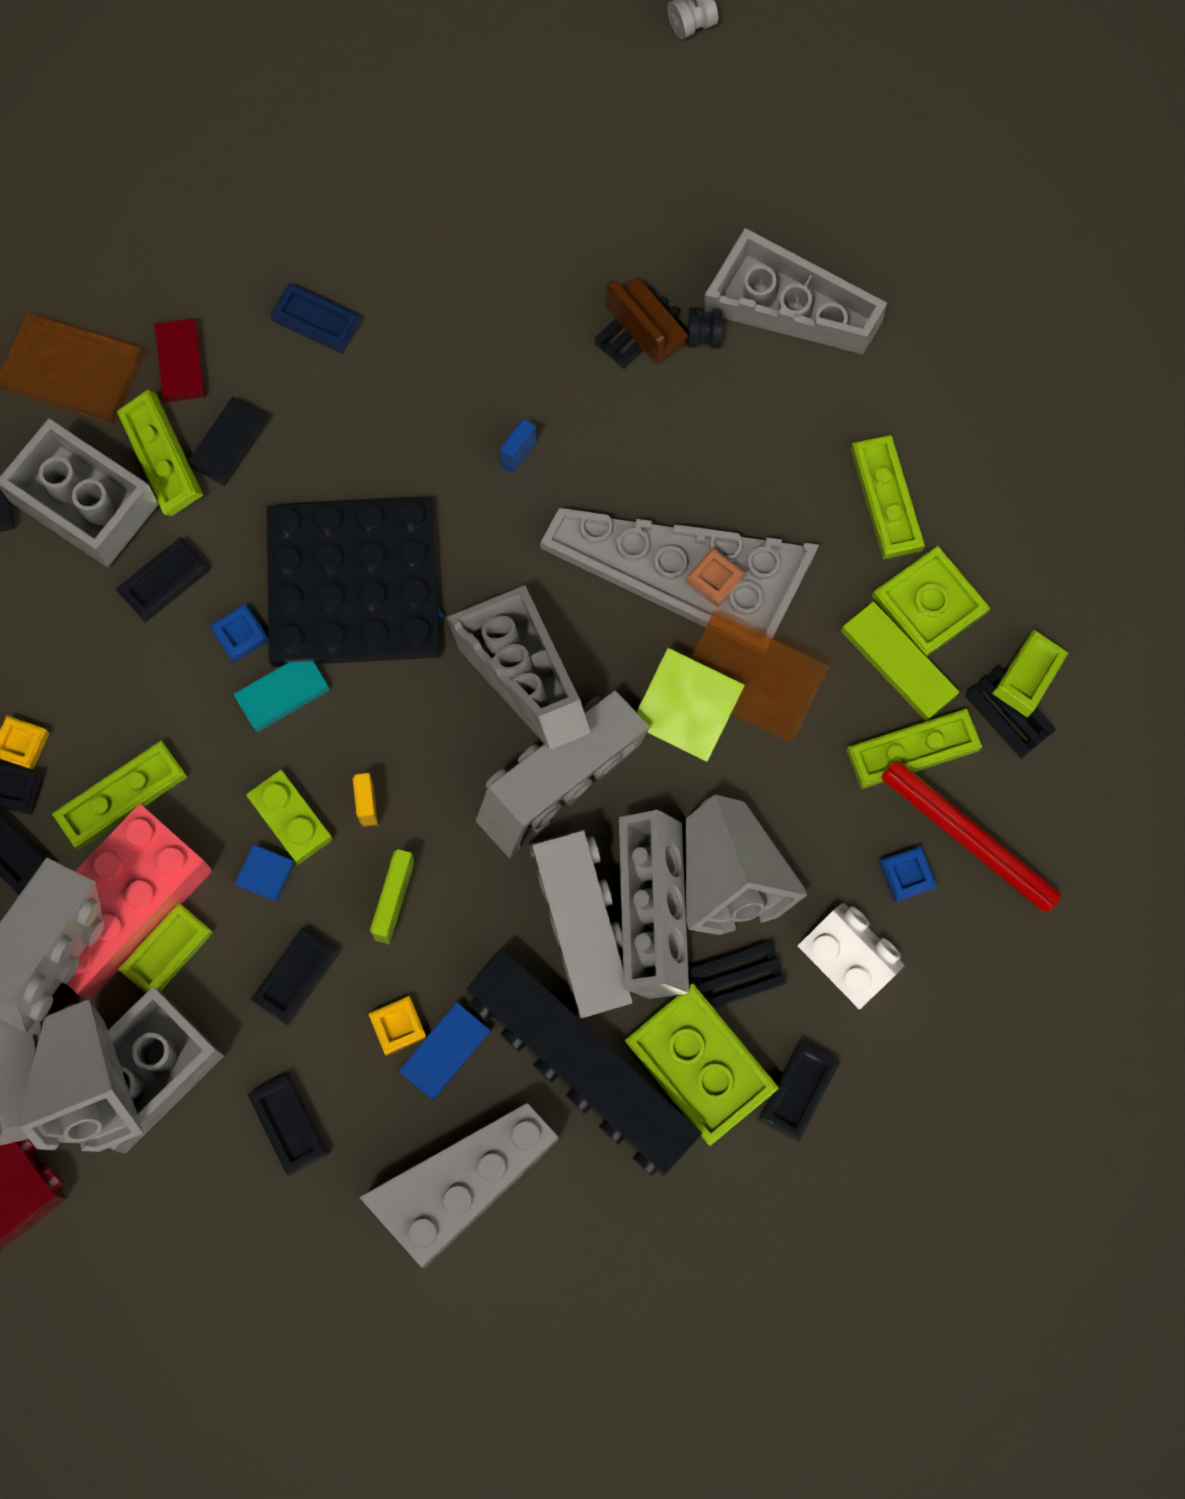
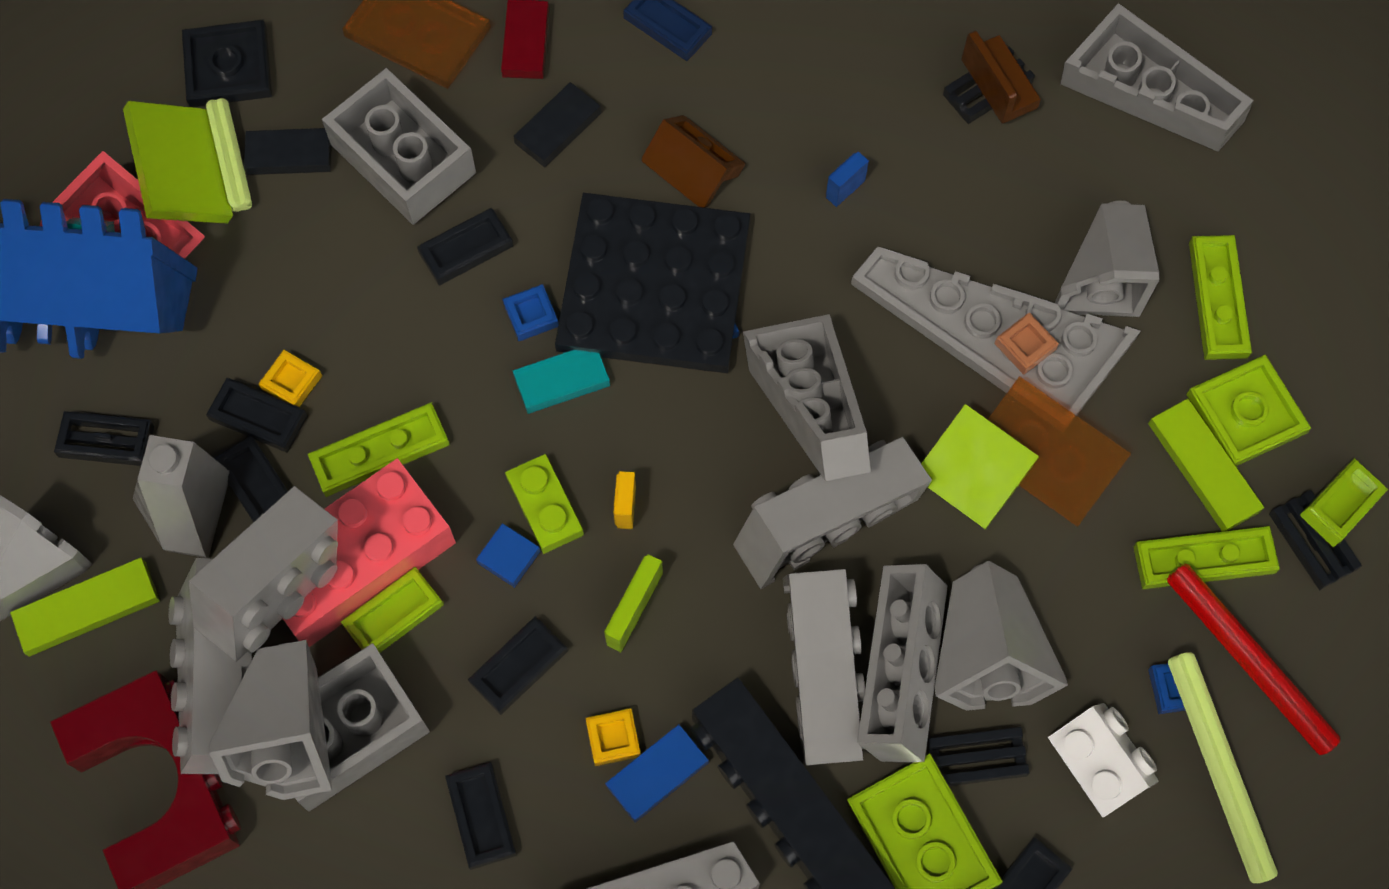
camera: 15 degrees right, 5 degrees down
lime tile [117,389,203,517] -> none
black wheel [687,307,722,349] -> none
none -> reddish brown panel [642,115,746,208]
none -> light grey slope [1055,201,1159,317]
none -> yellowish green axle [1168,652,1278,884]

